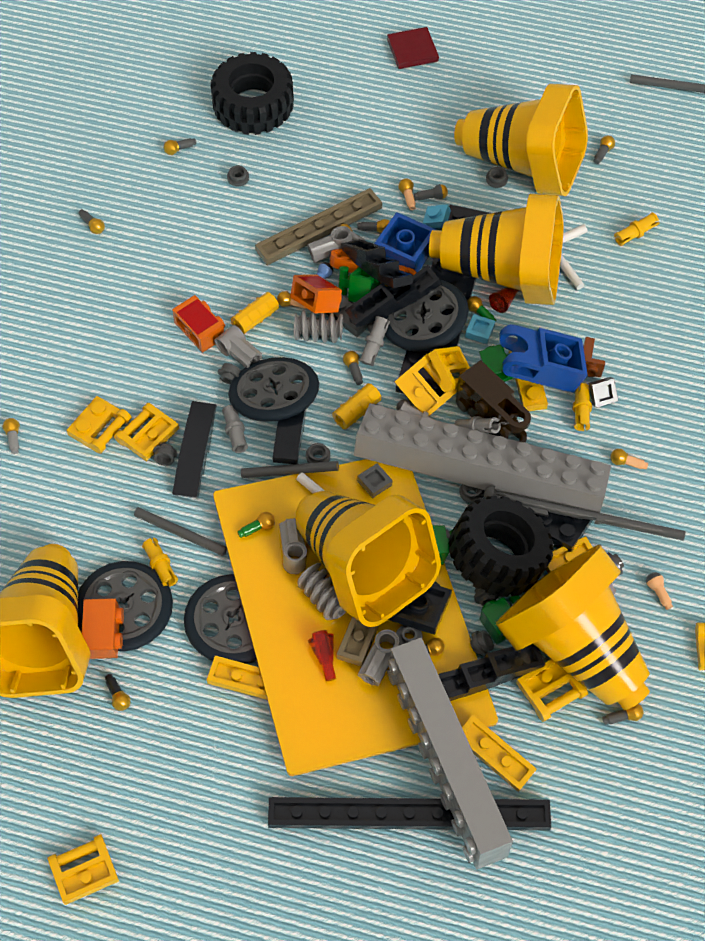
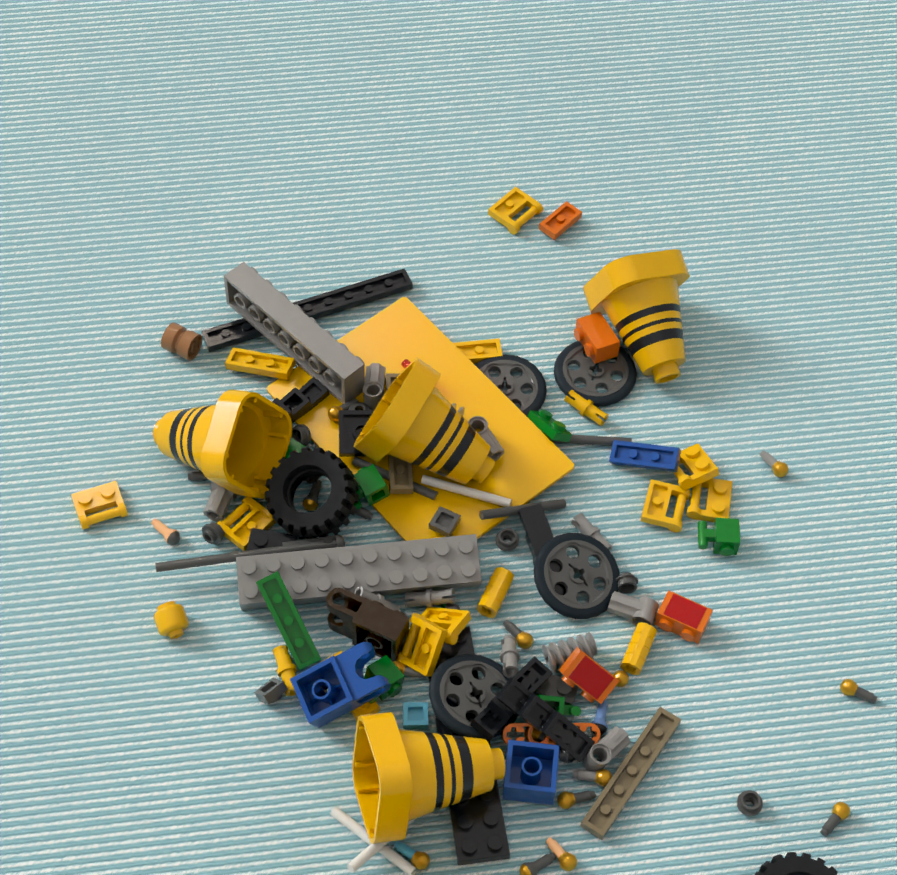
camera: 155 degrees right, 5 degrees down
piece [105,674,131,711] -> none
dark grey plate [153,443,177,466] -> none
black slope [172,401,217,499] -> none
piece [237,512,275,538] -> none
medium azure plate [423,204,451,229] -> none
dark orange bracket [583,337,605,377] -> none
piece [610,448,648,470] -> none
none -> yellow head [153,601,189,639]
none -> medium nougat wheel [161,322,203,361]
none -> green plate [256,571,321,670]
none -> green plate [527,409,572,442]
none -> orange plate [539,201,582,240]
none -> blue plate [609,440,681,472]
none -> yellow plate [673,443,719,490]
none -> green brick [698,518,740,556]

